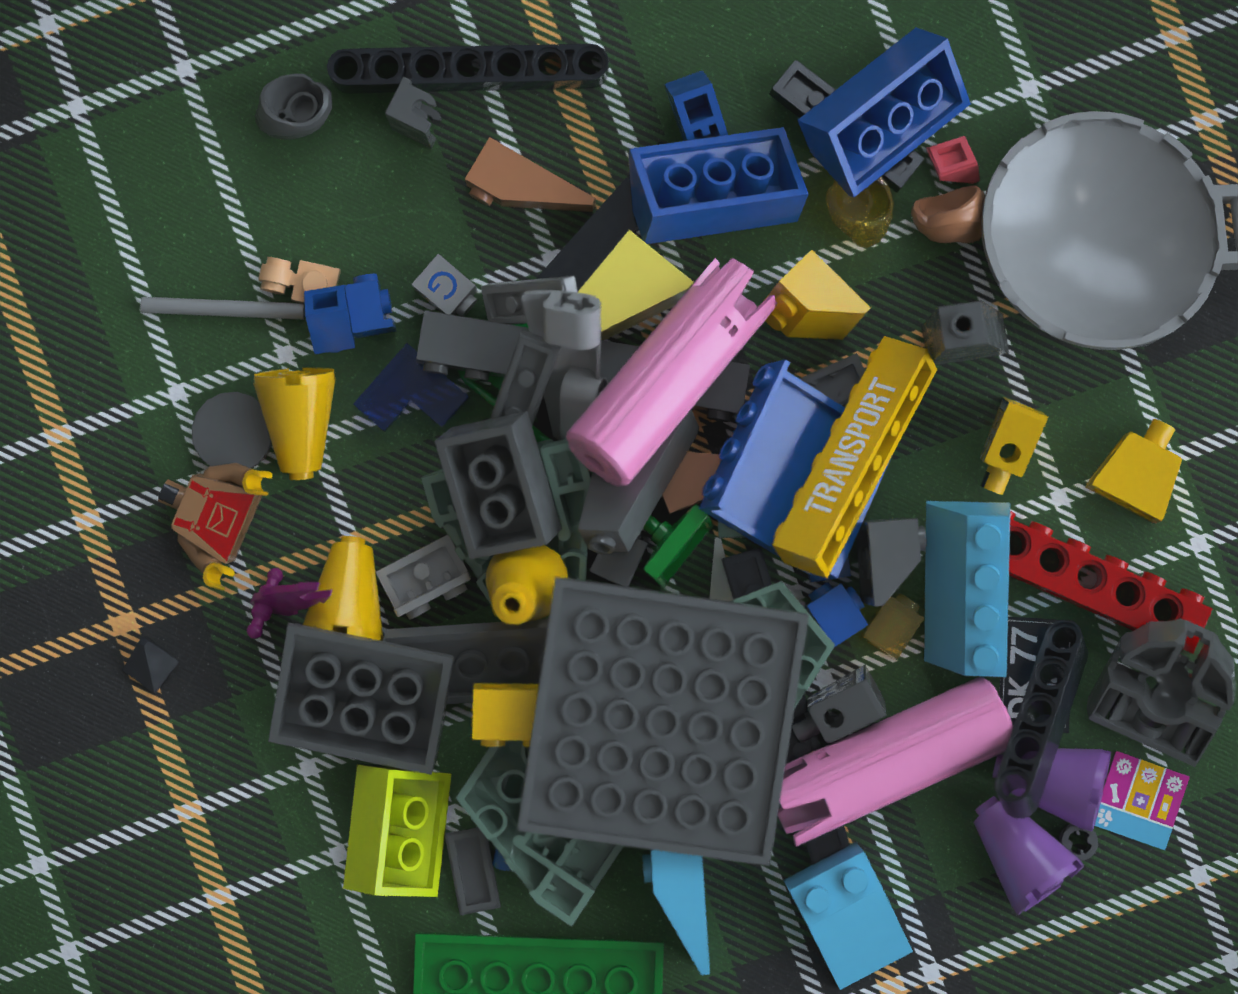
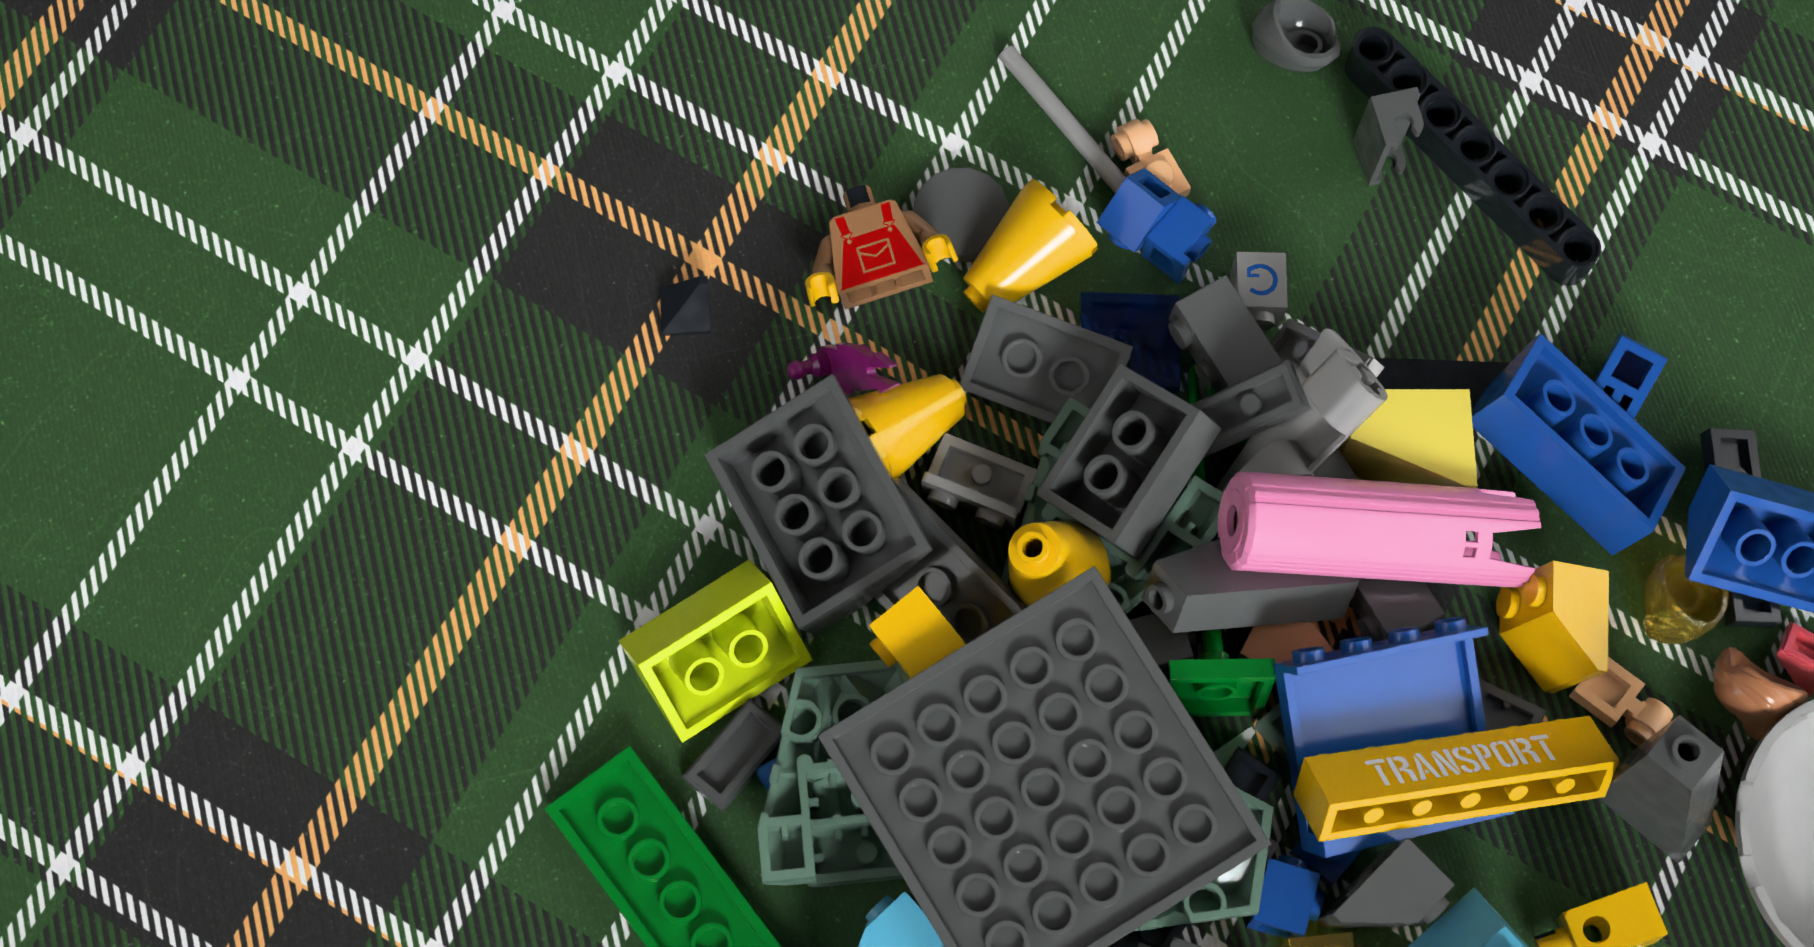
camera: 45 degrees right, 15 degrees down
nougat slope [465,137,596,212] -> none
none -> dark grey plate [960,294,1134,423]
none -> light nougat plate [1569,657,1673,746]

